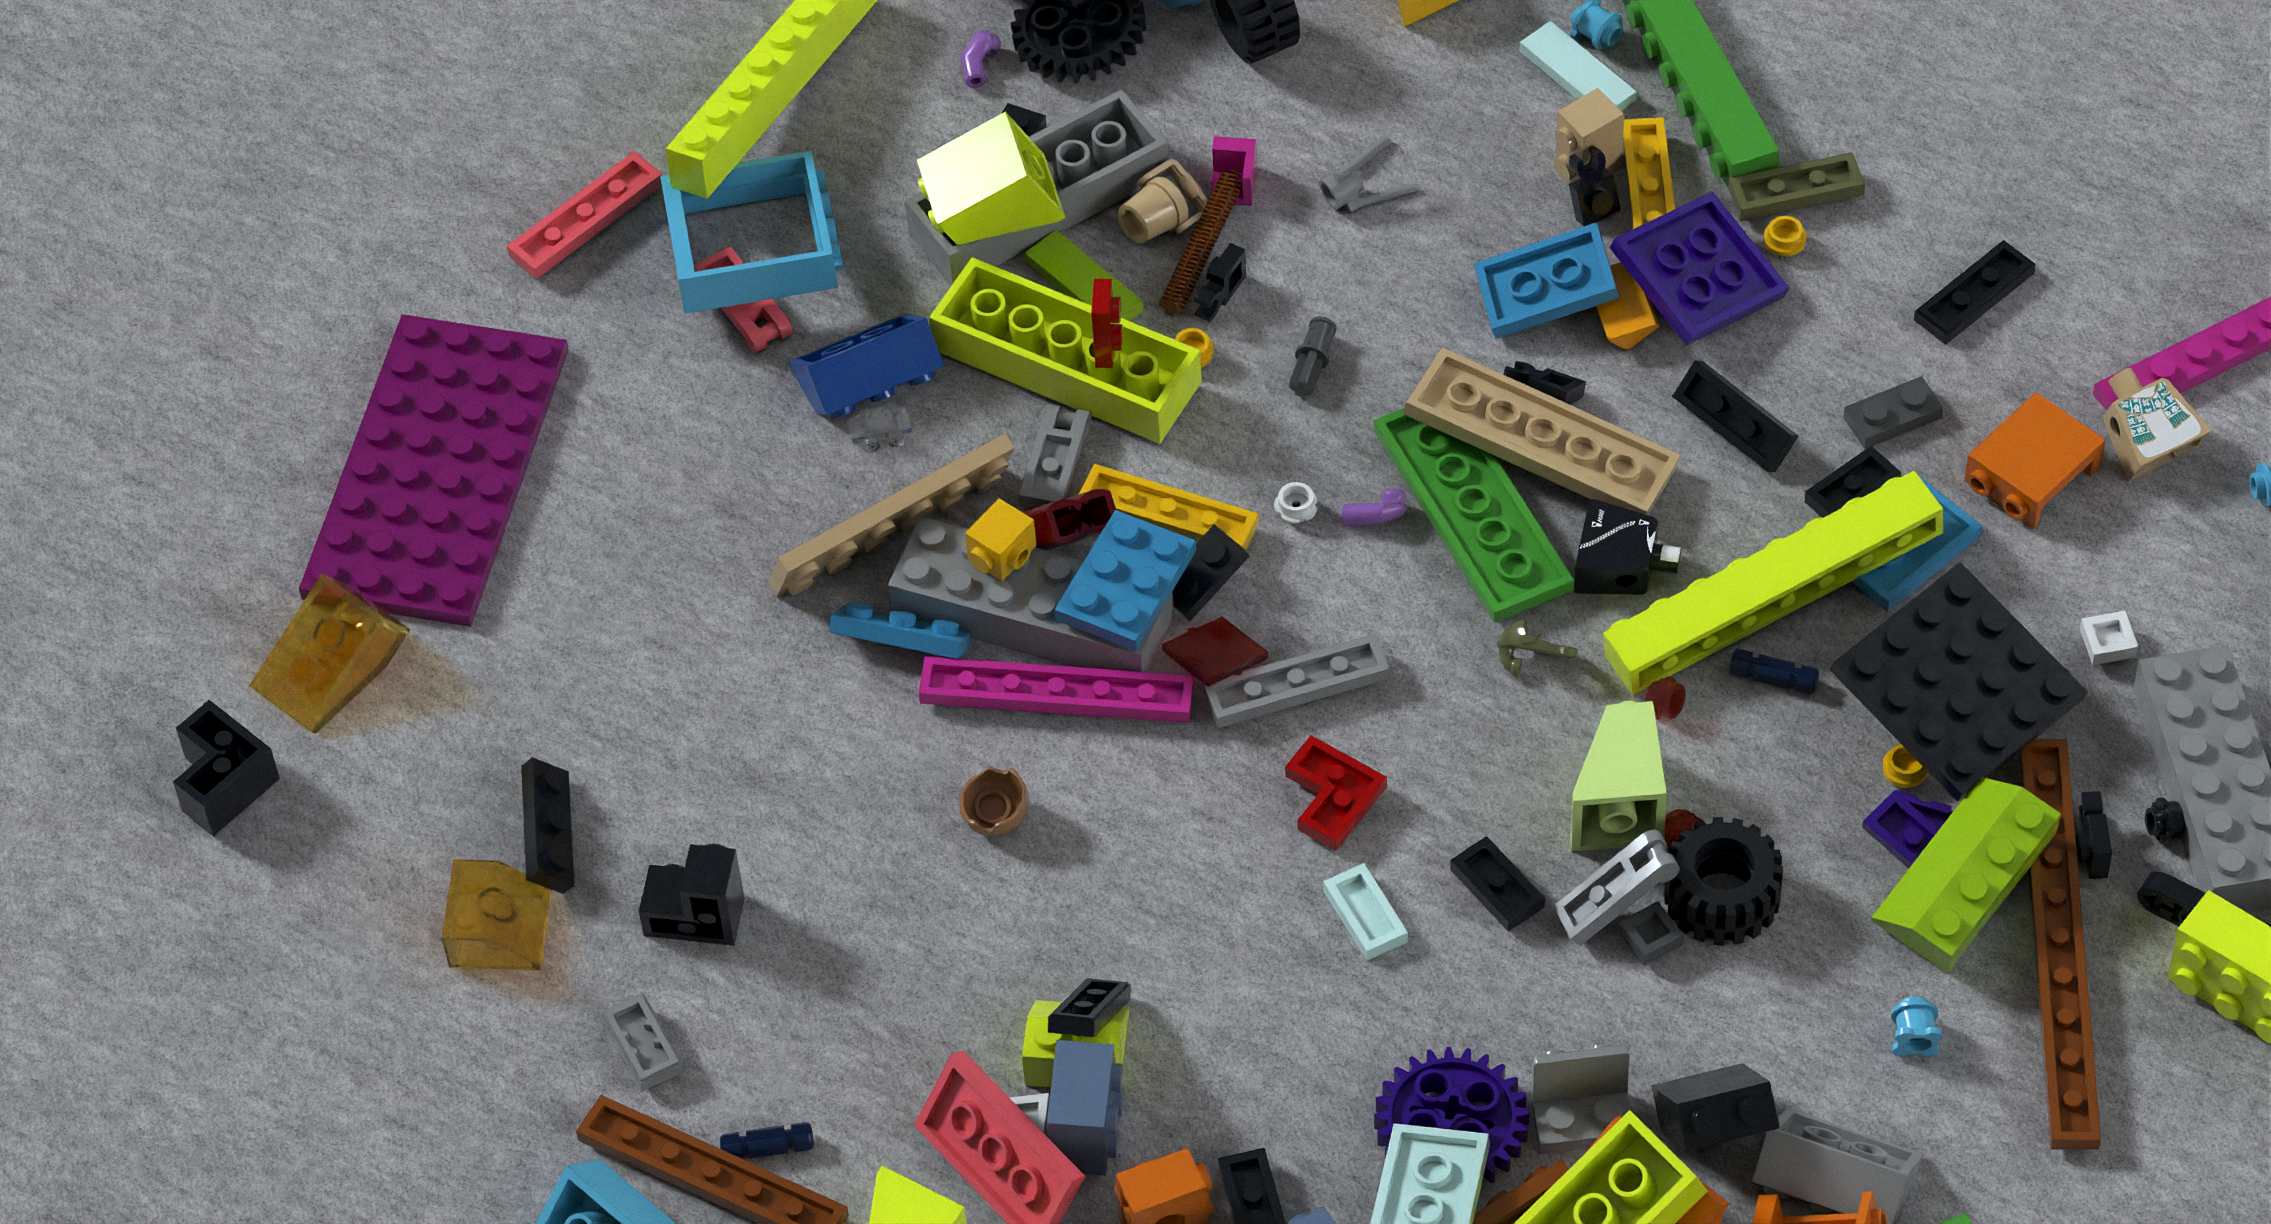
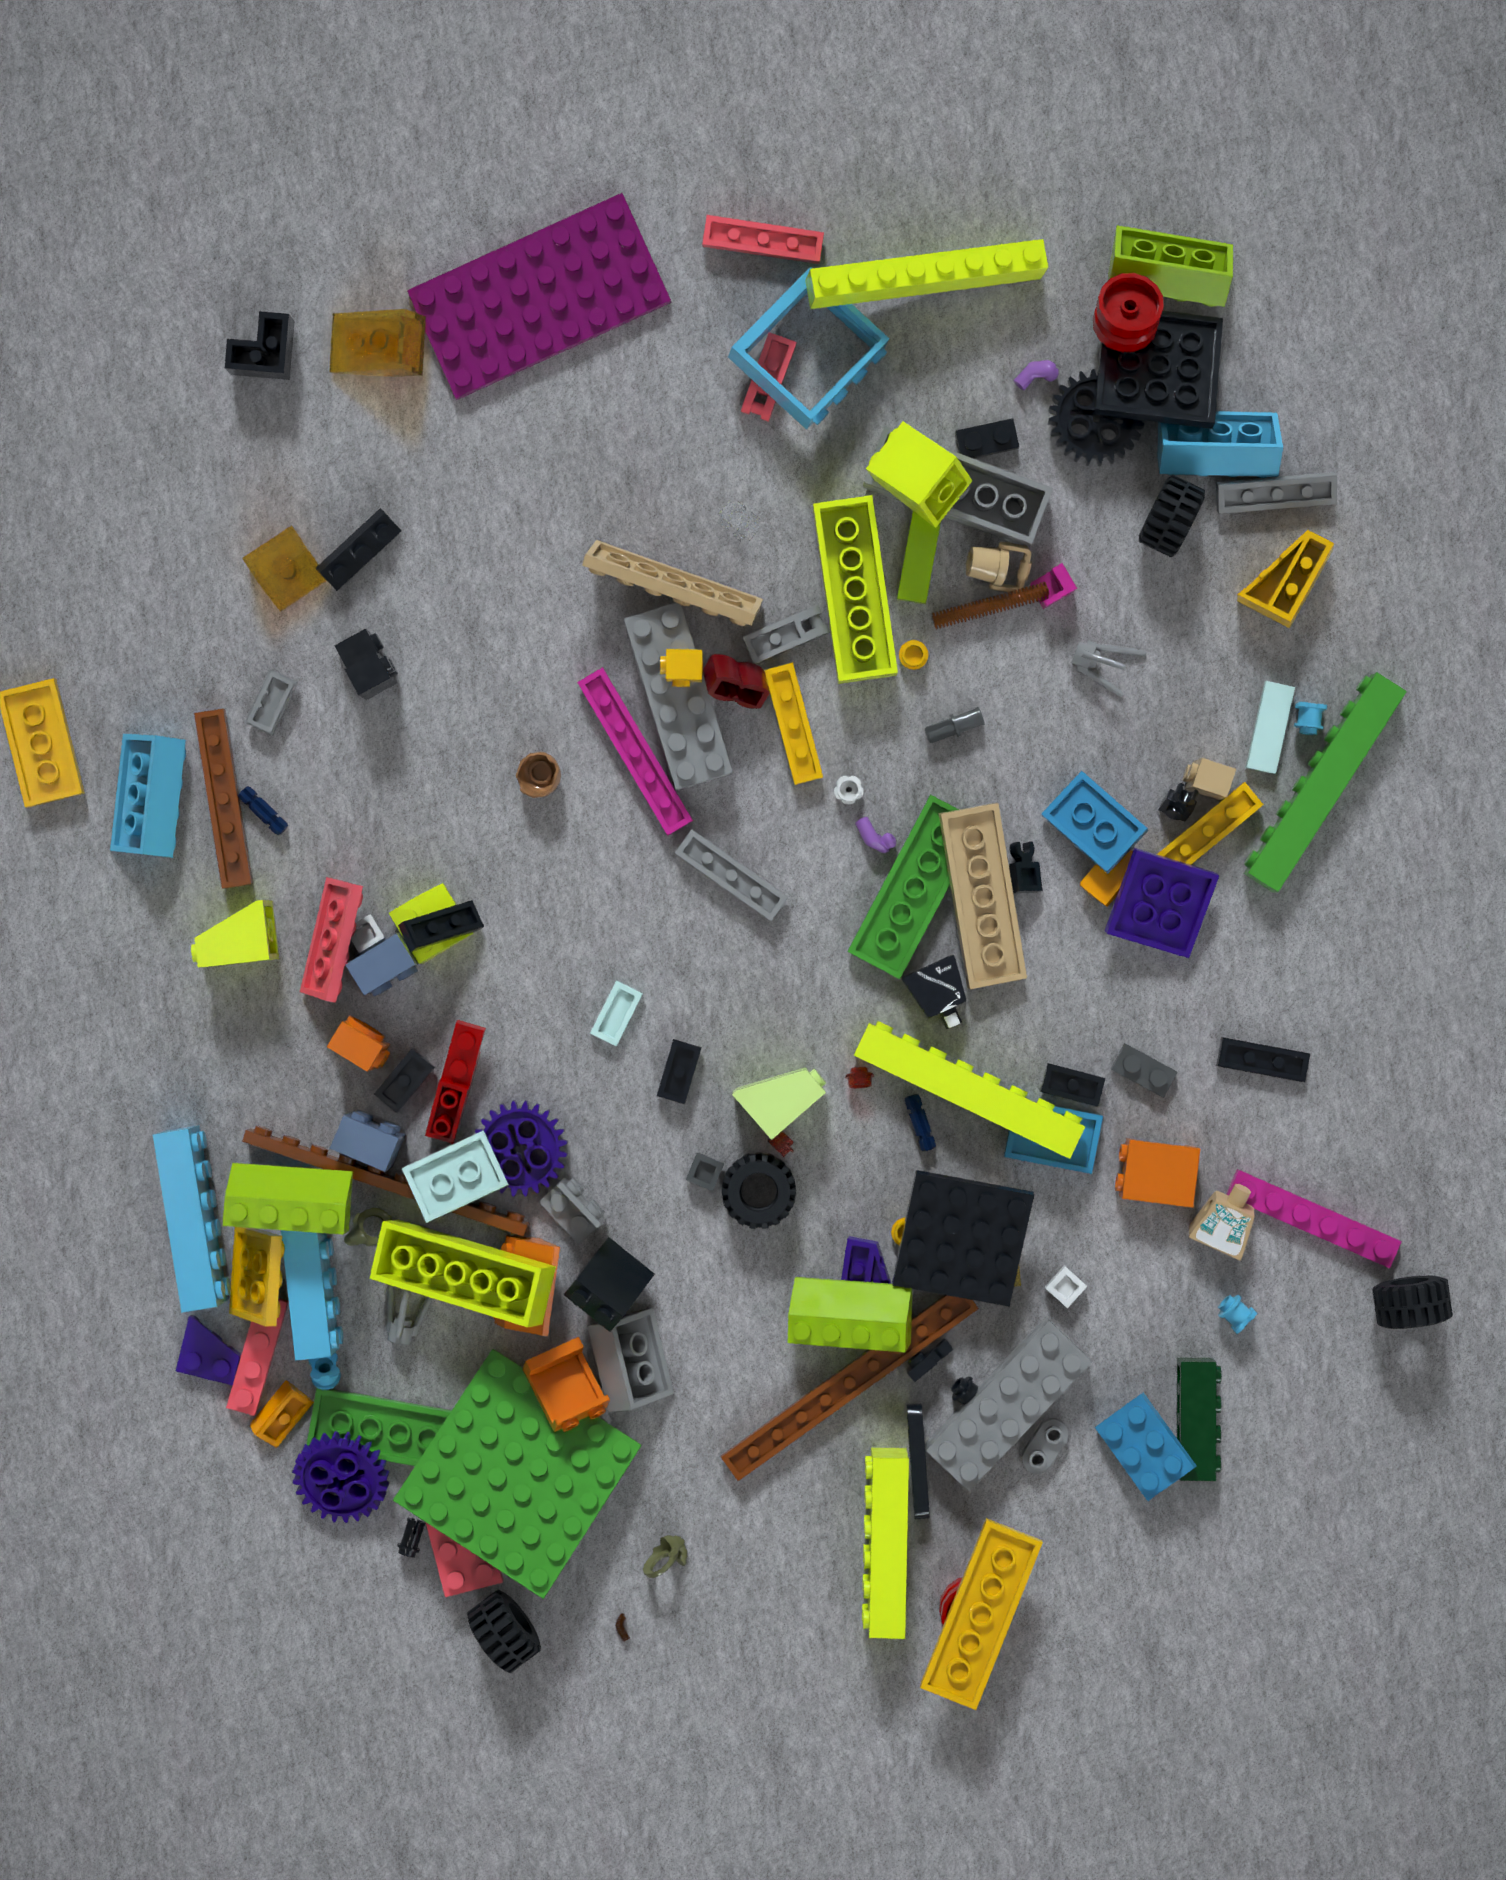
camera: 50 degrees right, 35 degrees up
blue slope [788,313,944,419] -> none
dark azure plate [829,602,972,659] -> none
dark azure plate [1054,510,1196,651] -> none
red plate [1091,279,1123,368] -> none
clear red piece [1162,616,1269,687] -> none
black plate [1172,524,1250,622] -> none
black plate [1194,243,1246,322] -> none
red plate [1285,735,1387,851] -> none
olive piece [1496,619,1578,677] -> none
light grey plate [1554,830,1680,946] -> none
black plate [1672,360,1799,472] -> none
olive plate [1728,152,1865,221] -> none
yellow plate [1763,216,1807,257] -> none
medium azure brick [1891,996,1943,1057] -> none
none -> red slope [425,1020,486,1144]

